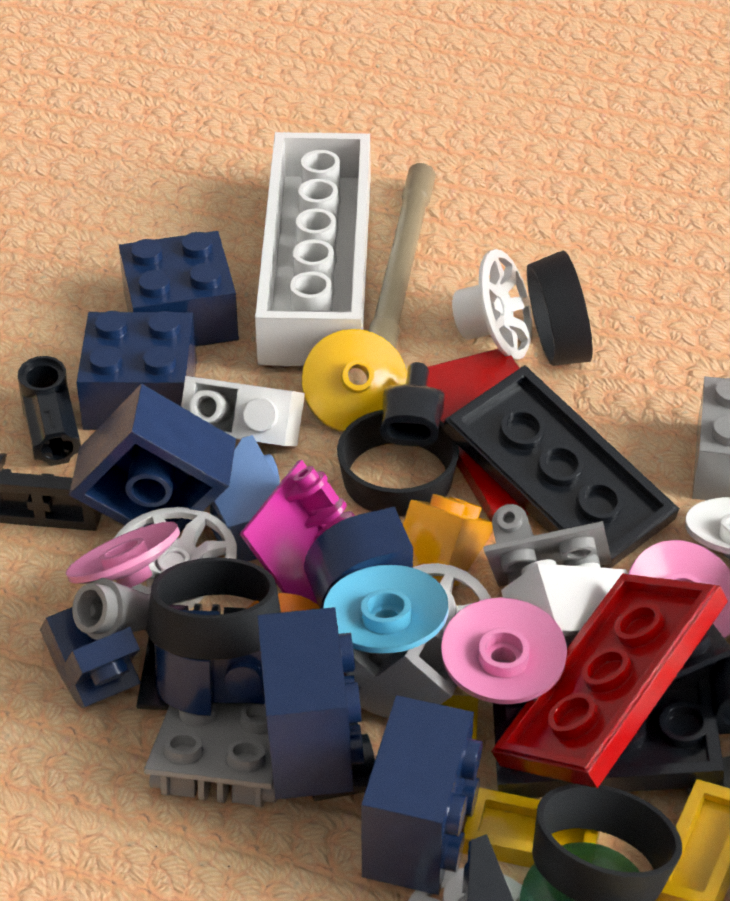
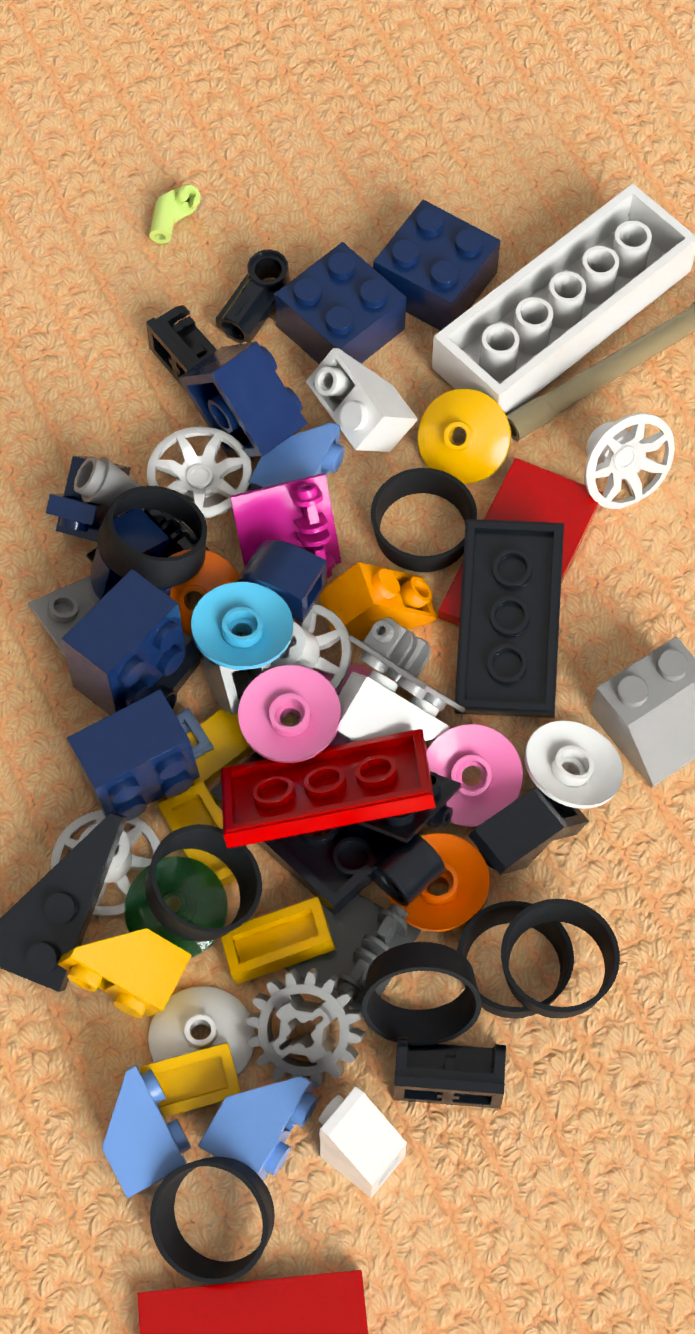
camera: 45 degrees right, 20 degrees up
bright pink dish [66,522,180,588] -> none
black piece [380,362,445,447] -> none
black tyre [527,250,593,366] -> none

